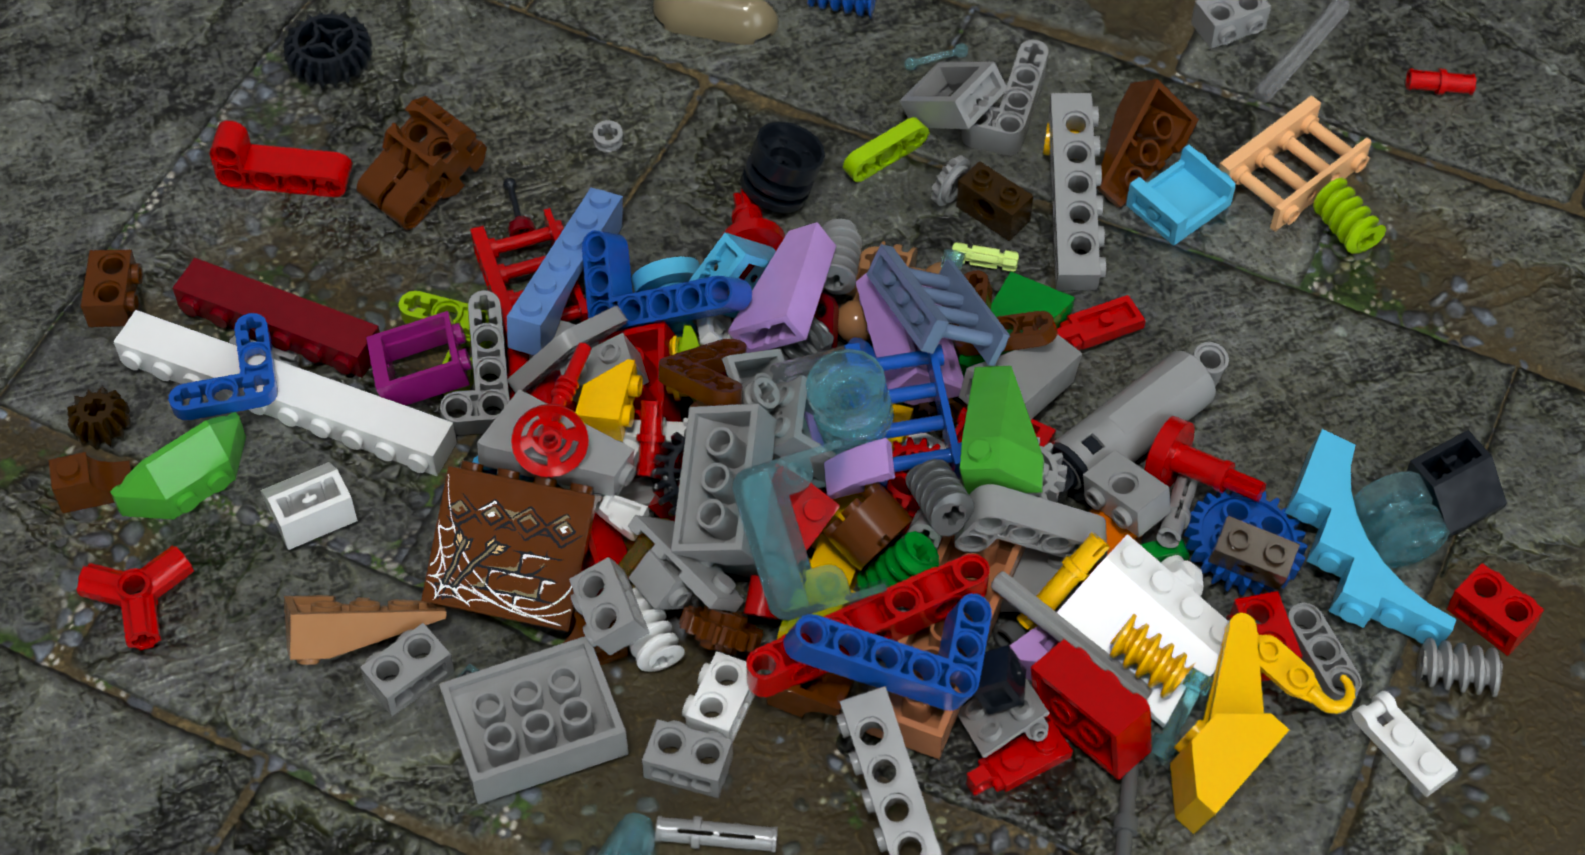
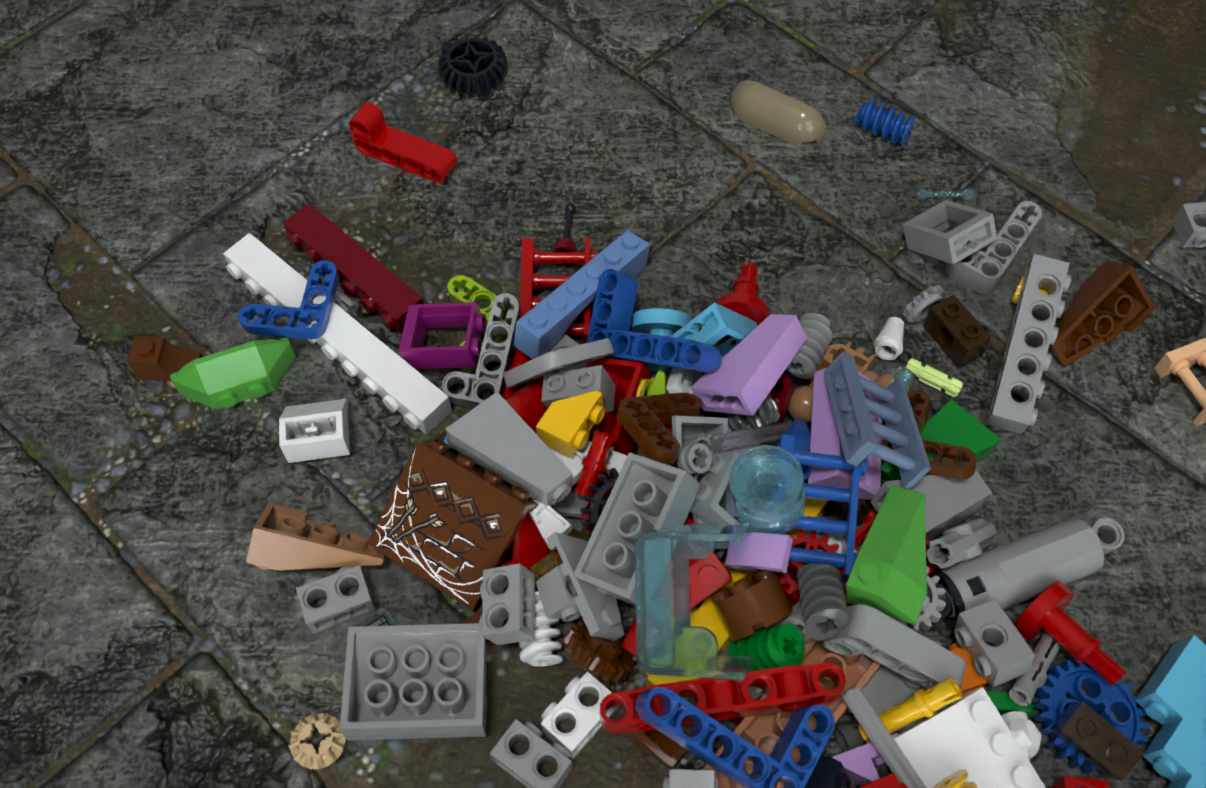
camera: 20 degrees right, 5 degrees up
dark brown gear [67,386,131,449] -> none
red piece [76,546,194,650] -> none
reddish brown brick [81,249,143,327] -> none
reddish brown connector [357,96,487,230] -> none
red dish [511,342,592,477] -> none
light grey bush [593,120,623,152] -> none
black wheel [740,121,825,213] -> none
lime beam [843,117,929,182] -> none
red hinge [1057,295,1146,350] -> none
medium azure panel [1126,145,1236,246] -> none
none -> tan gear [289,712,346,769]
none -> white cone [874,317,904,360]
none -> light grey piece [926,518,997,569]

